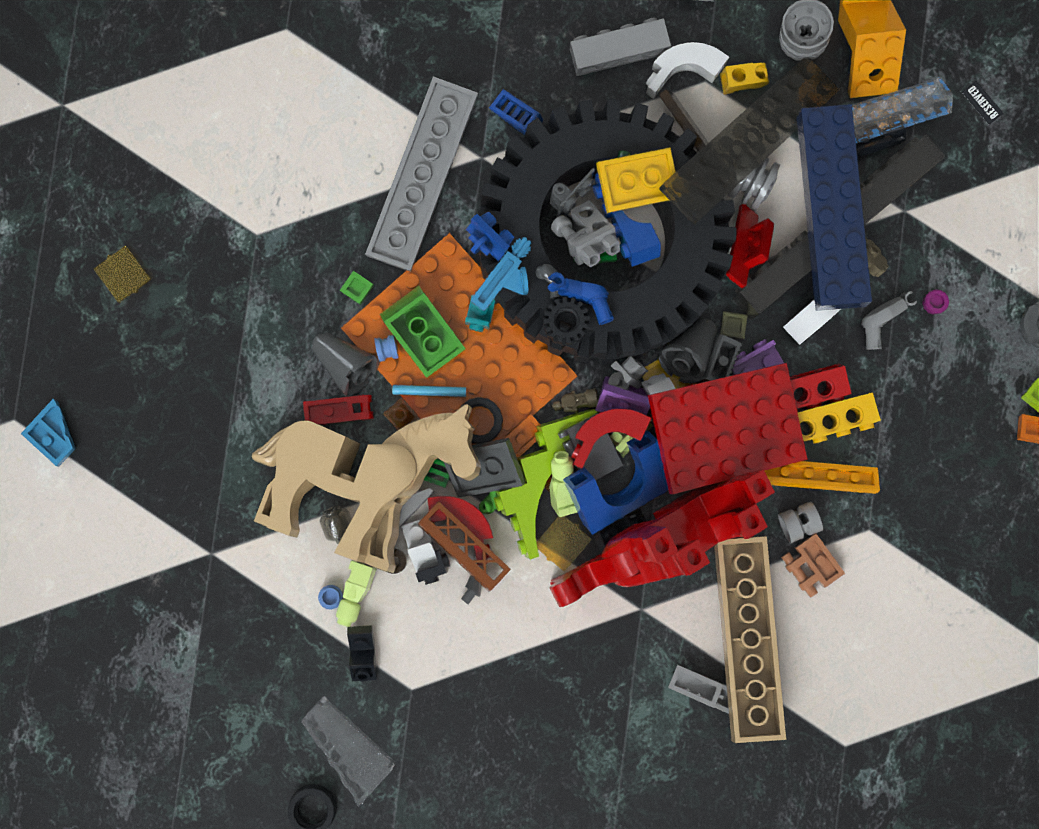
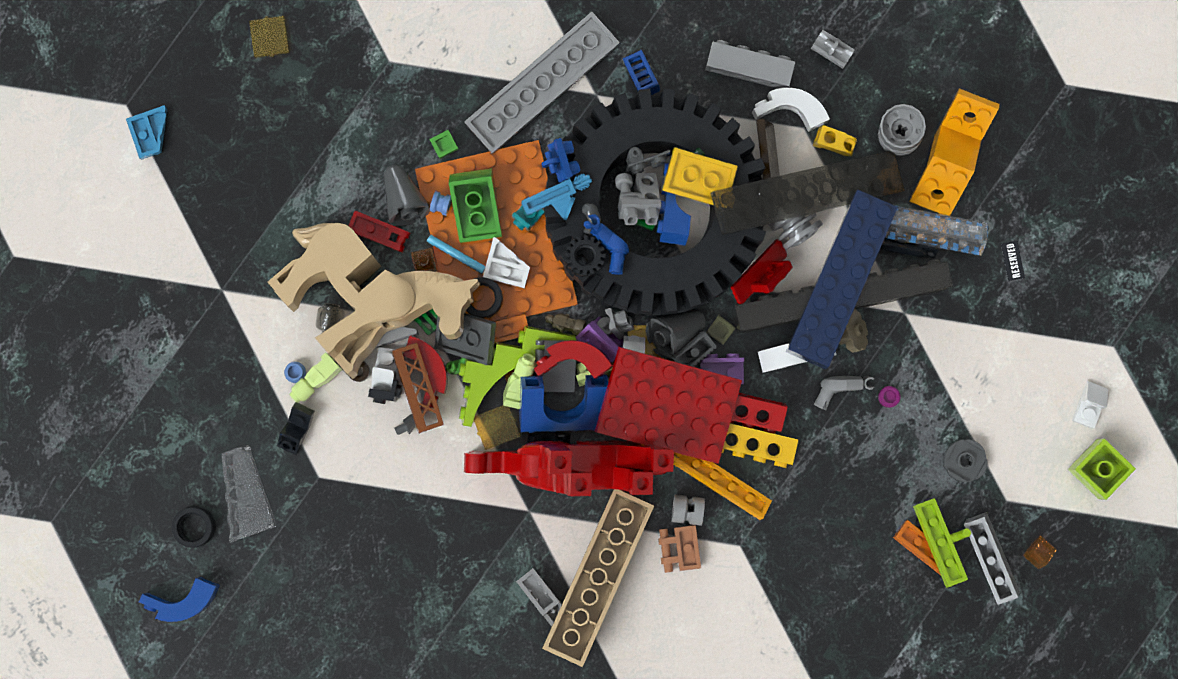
camera: 25 degrees right, 0 degrees up
none -> white wing [483,237,530,289]

